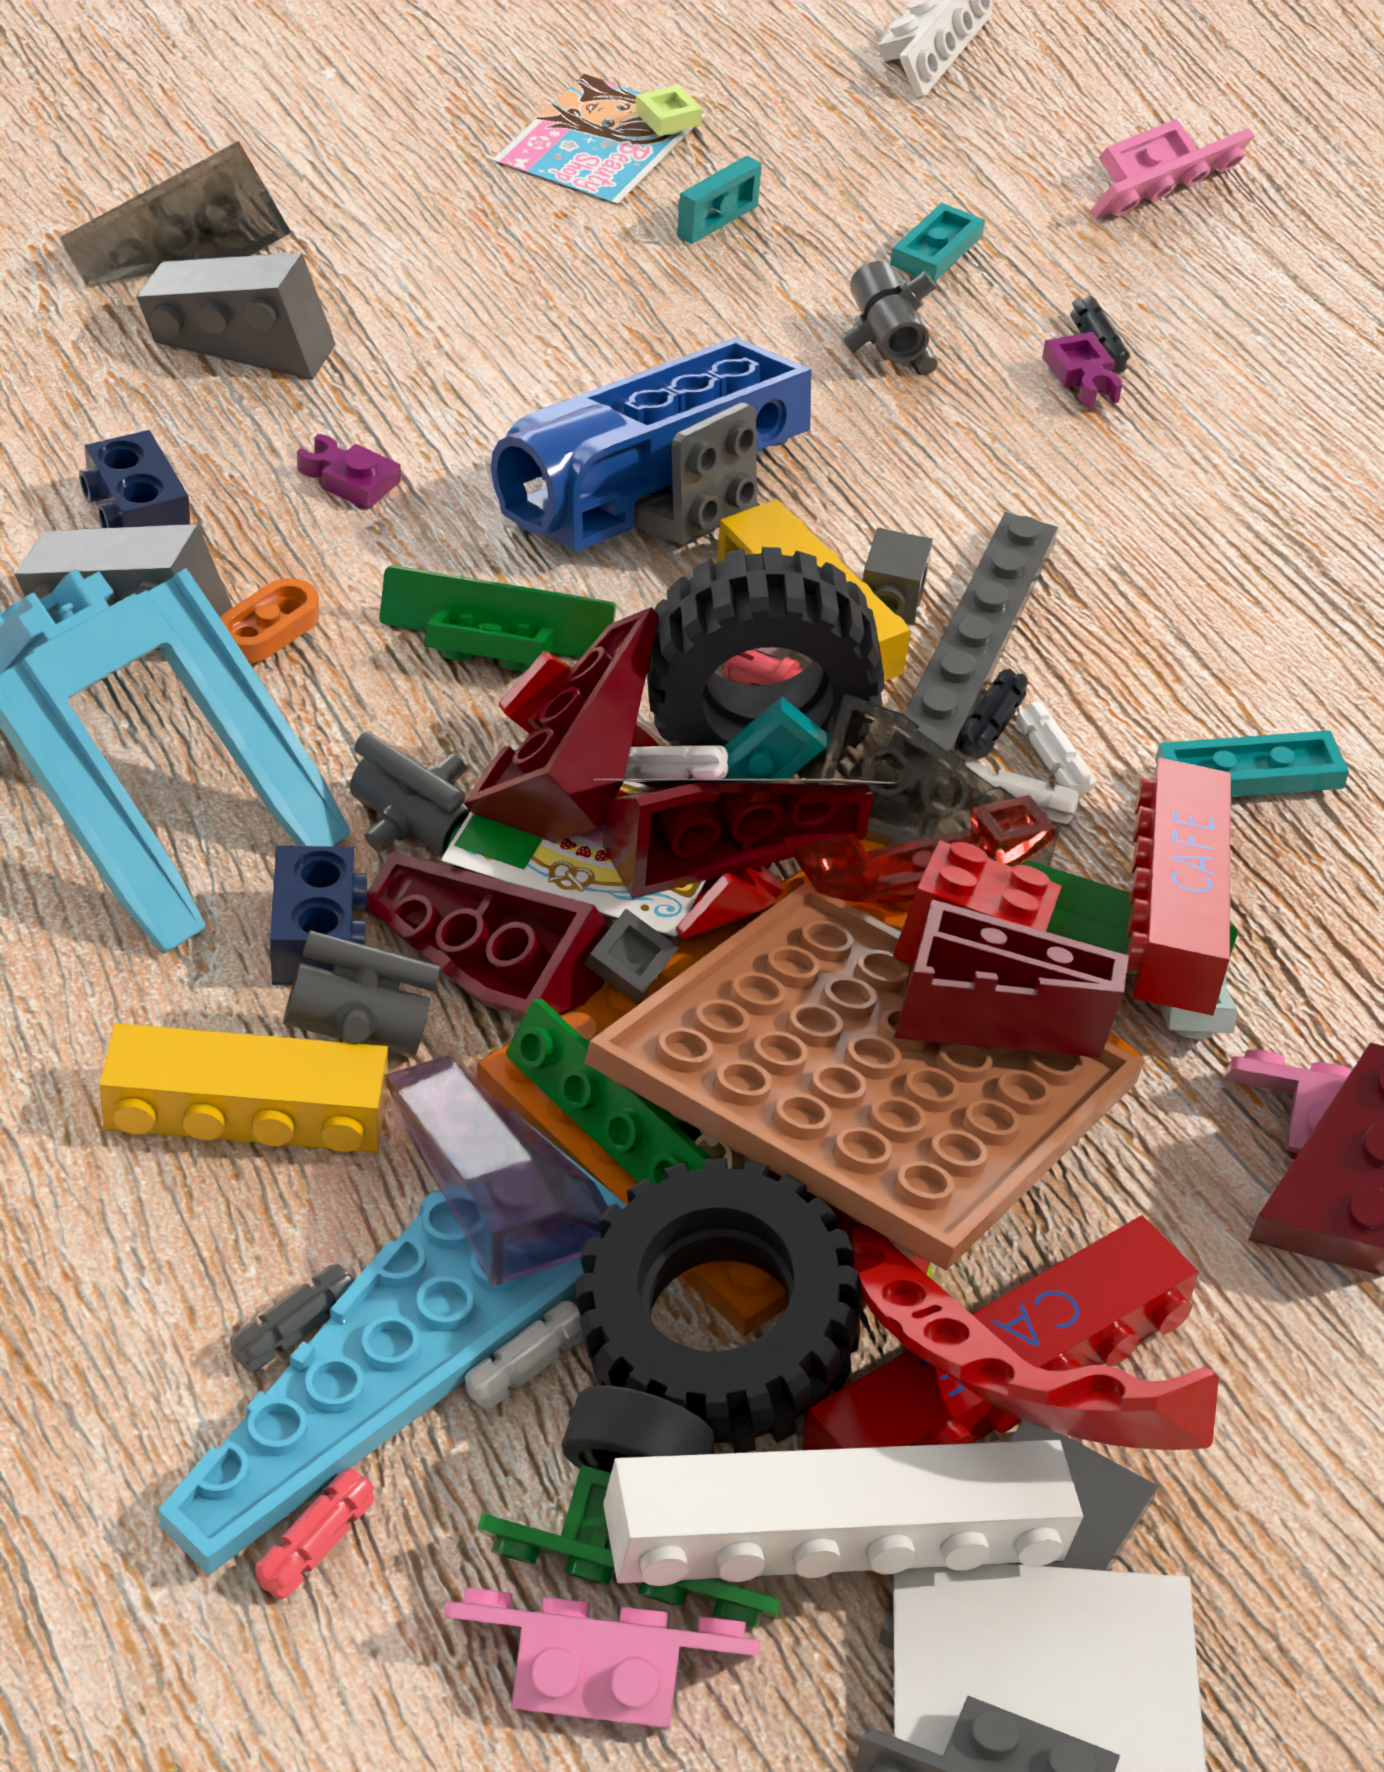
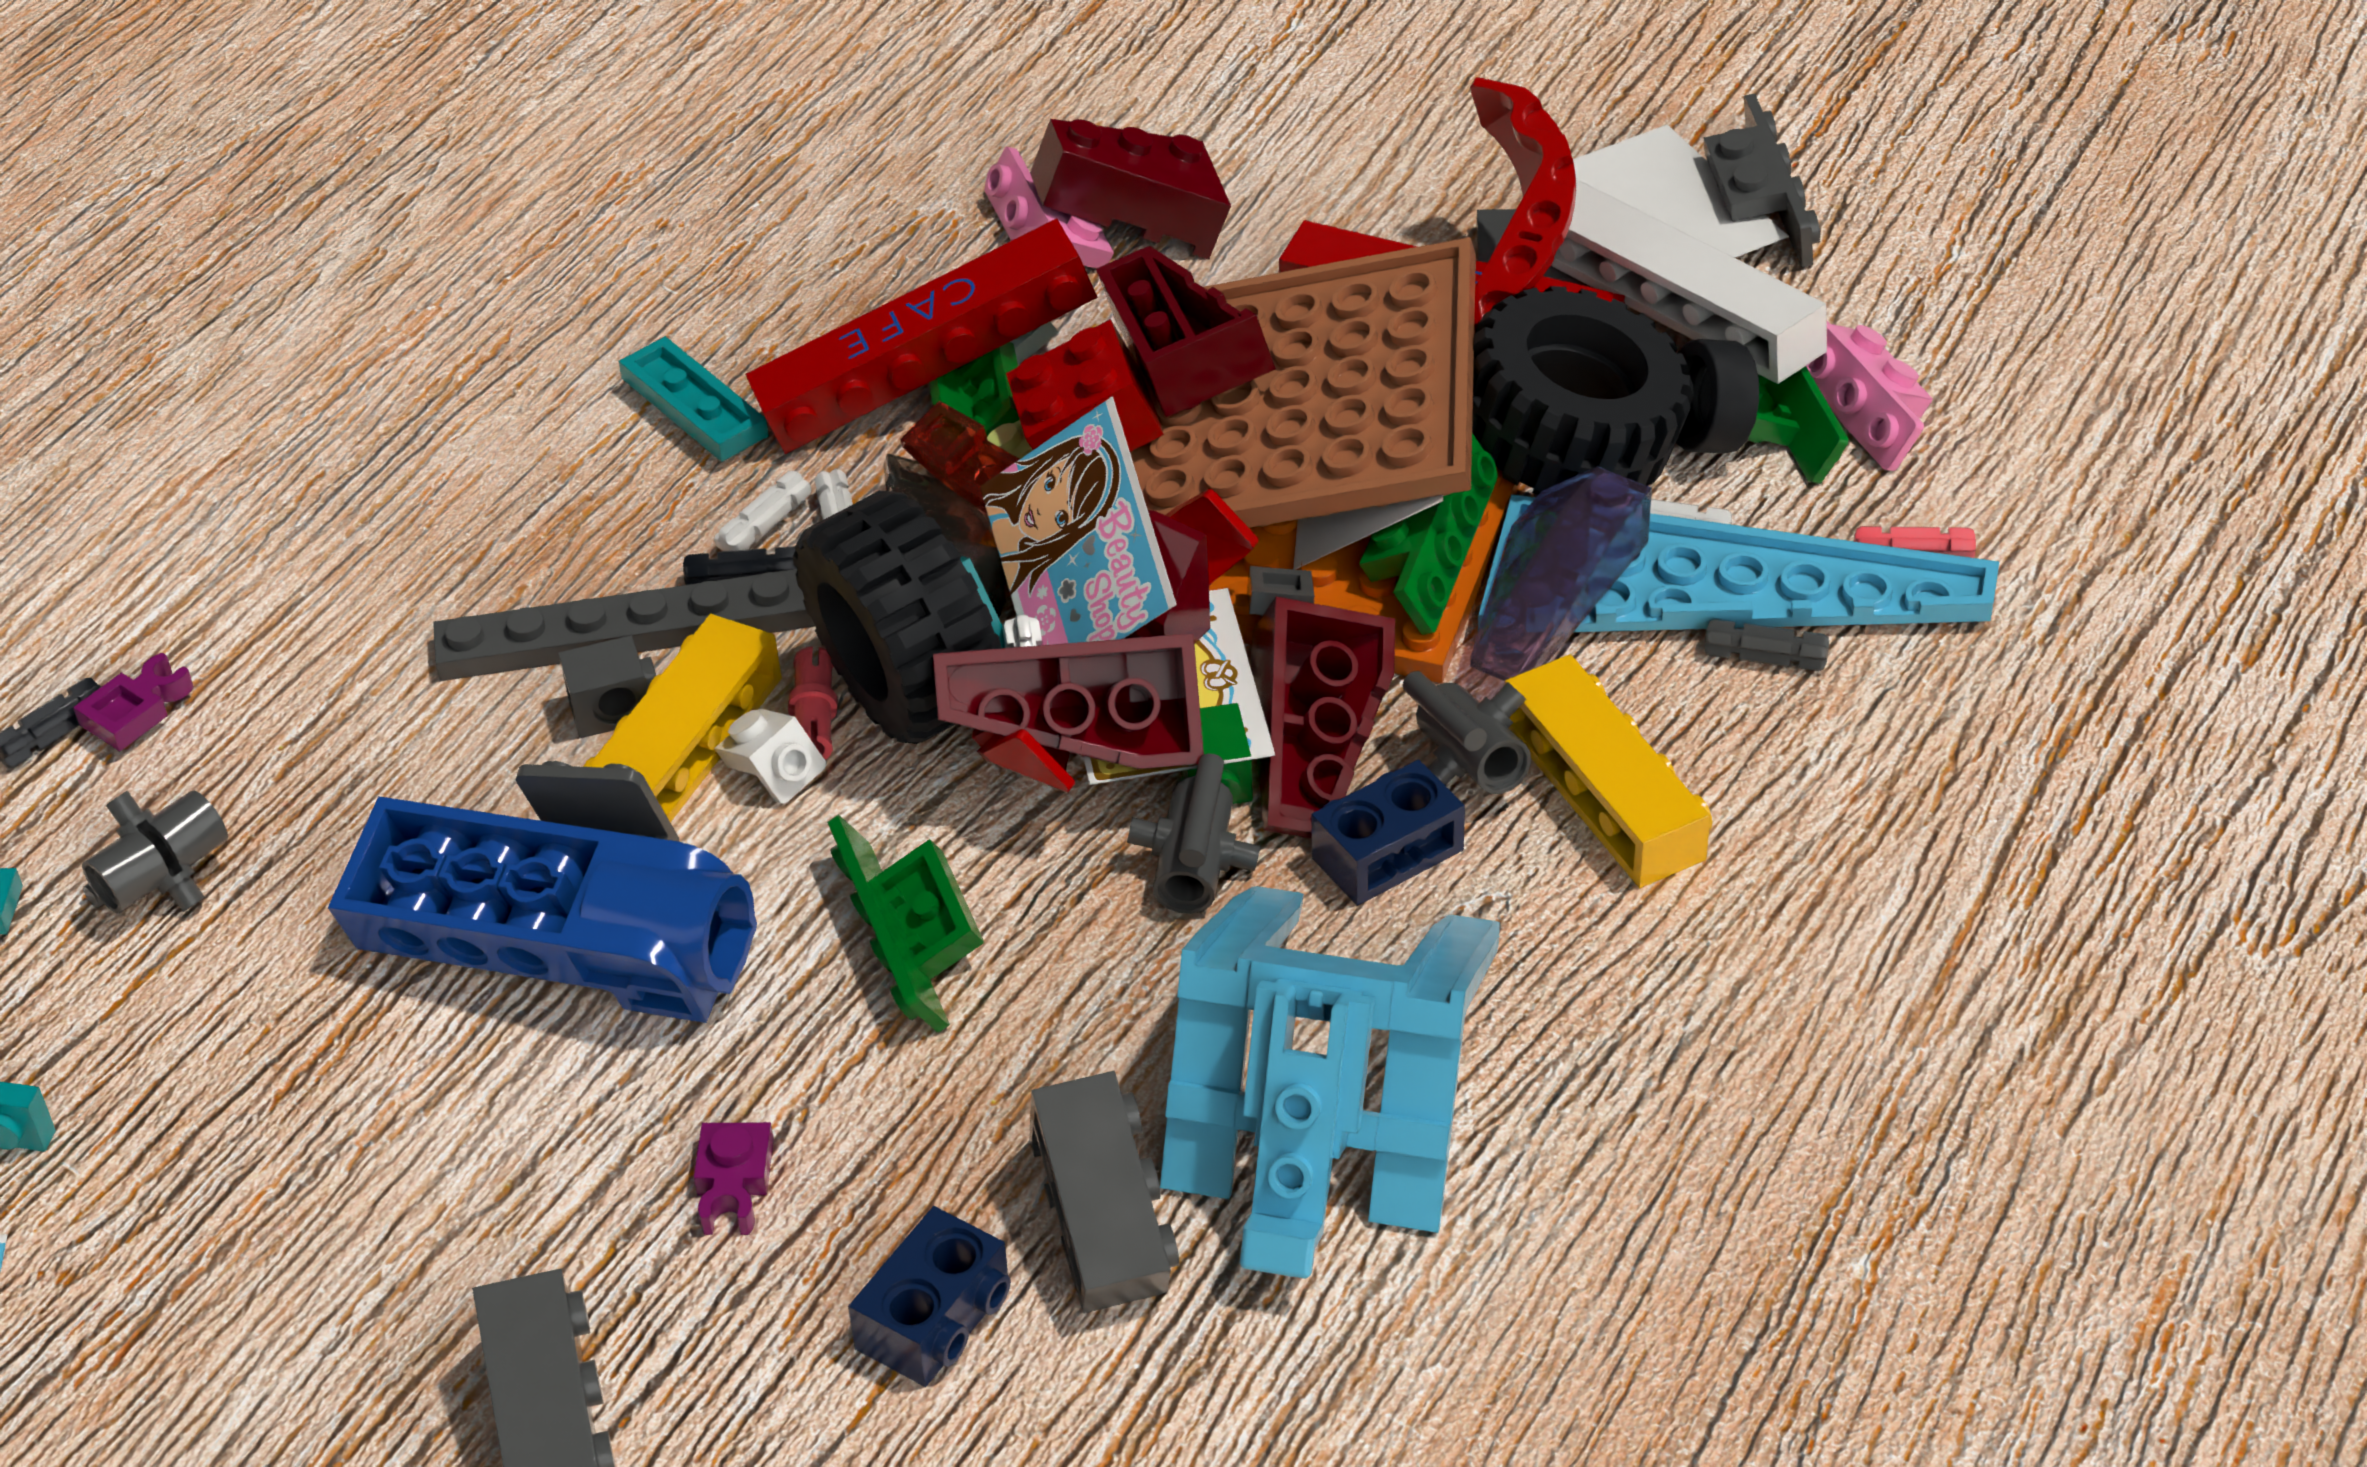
camera: 115 degrees left, 0 degrees up
orange plate [220,578,319,664] -> none

